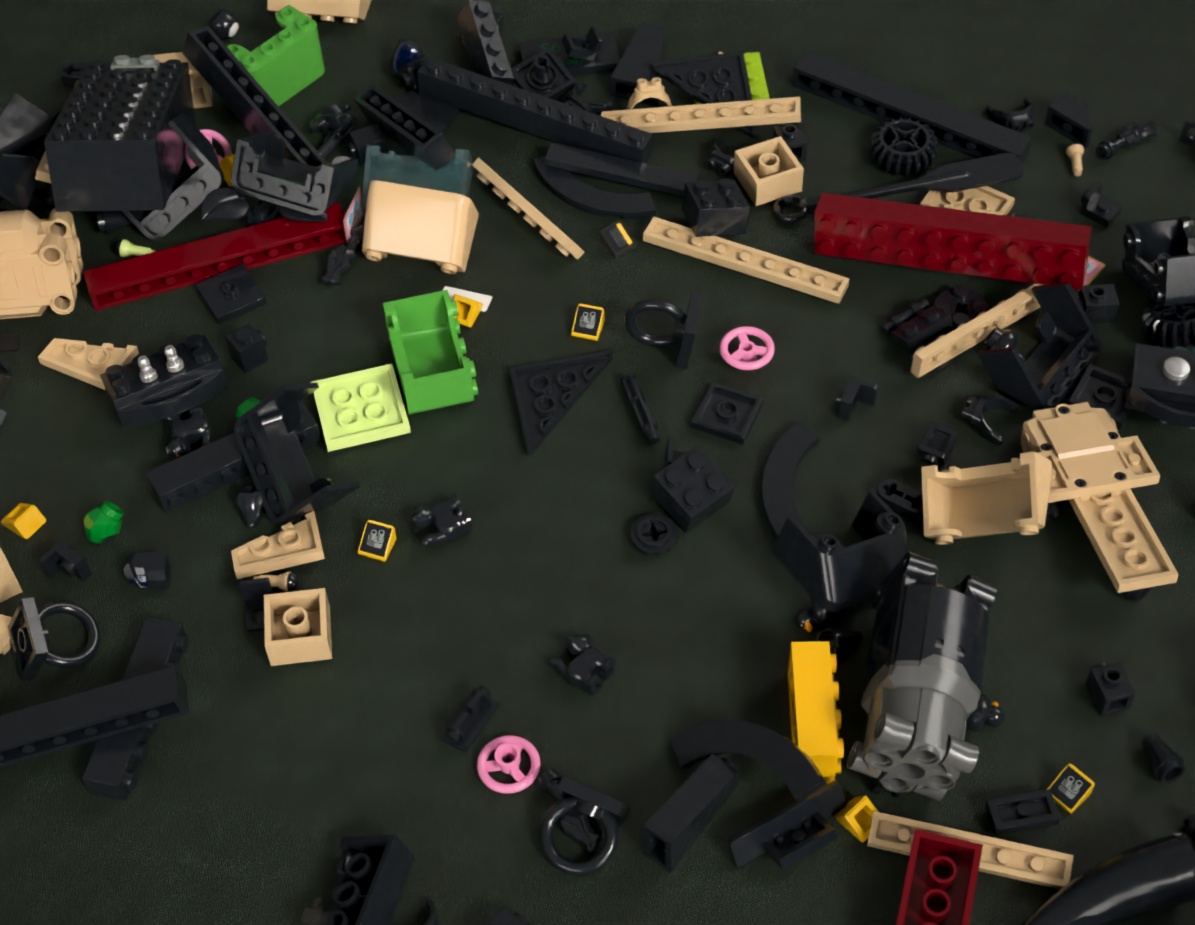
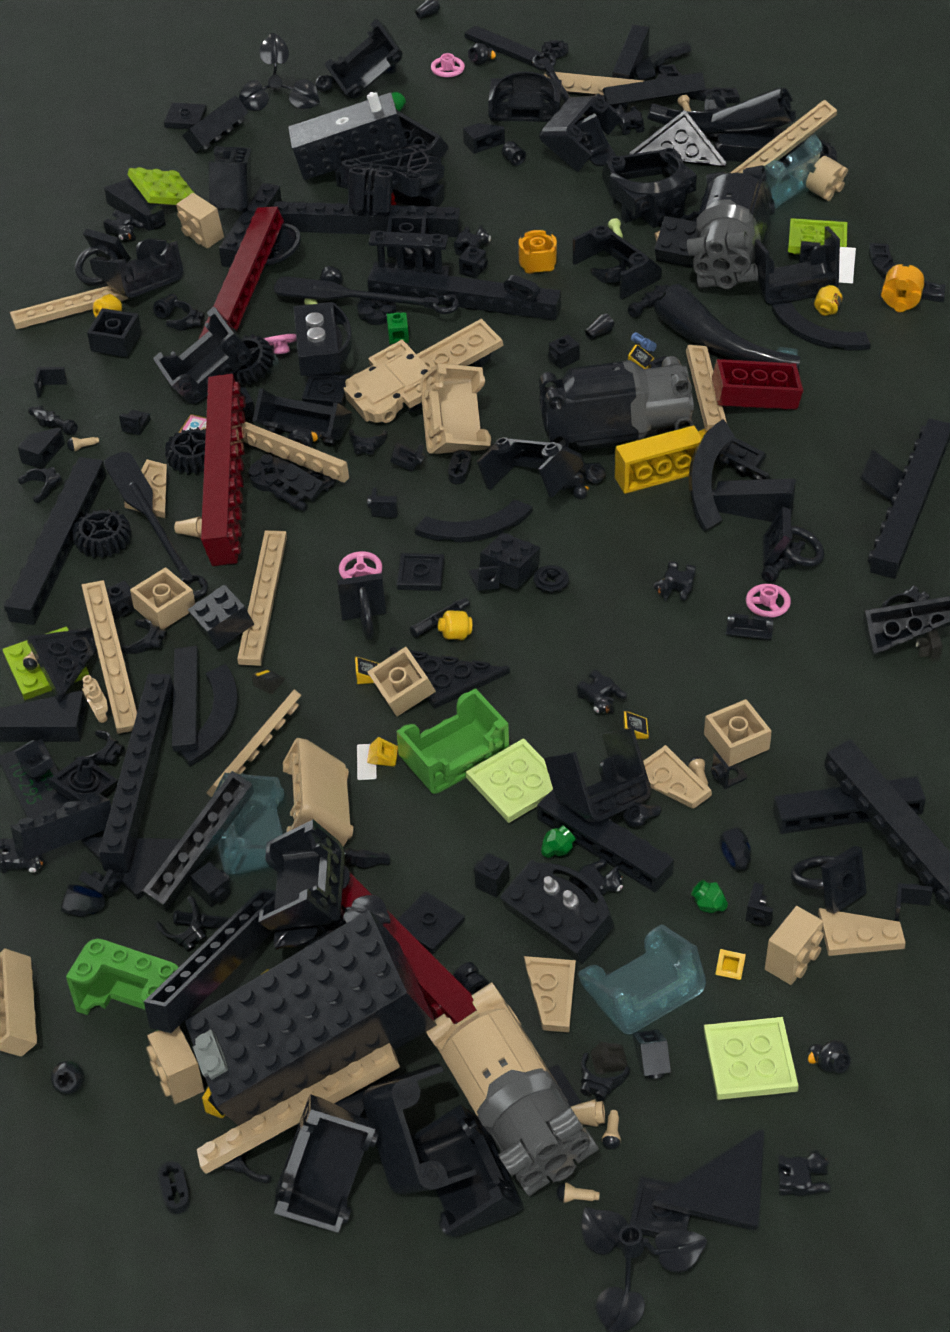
camera: 110 degrees left, 5 degrees down
none -> tan brick [368,647,436,717]
none -> yellow head [438,610,472,640]
none -> black wheel [453,962,489,995]
none -> clear light blue windscreen [578,924,706,1034]
none -> medium blue piece [631,332,657,352]

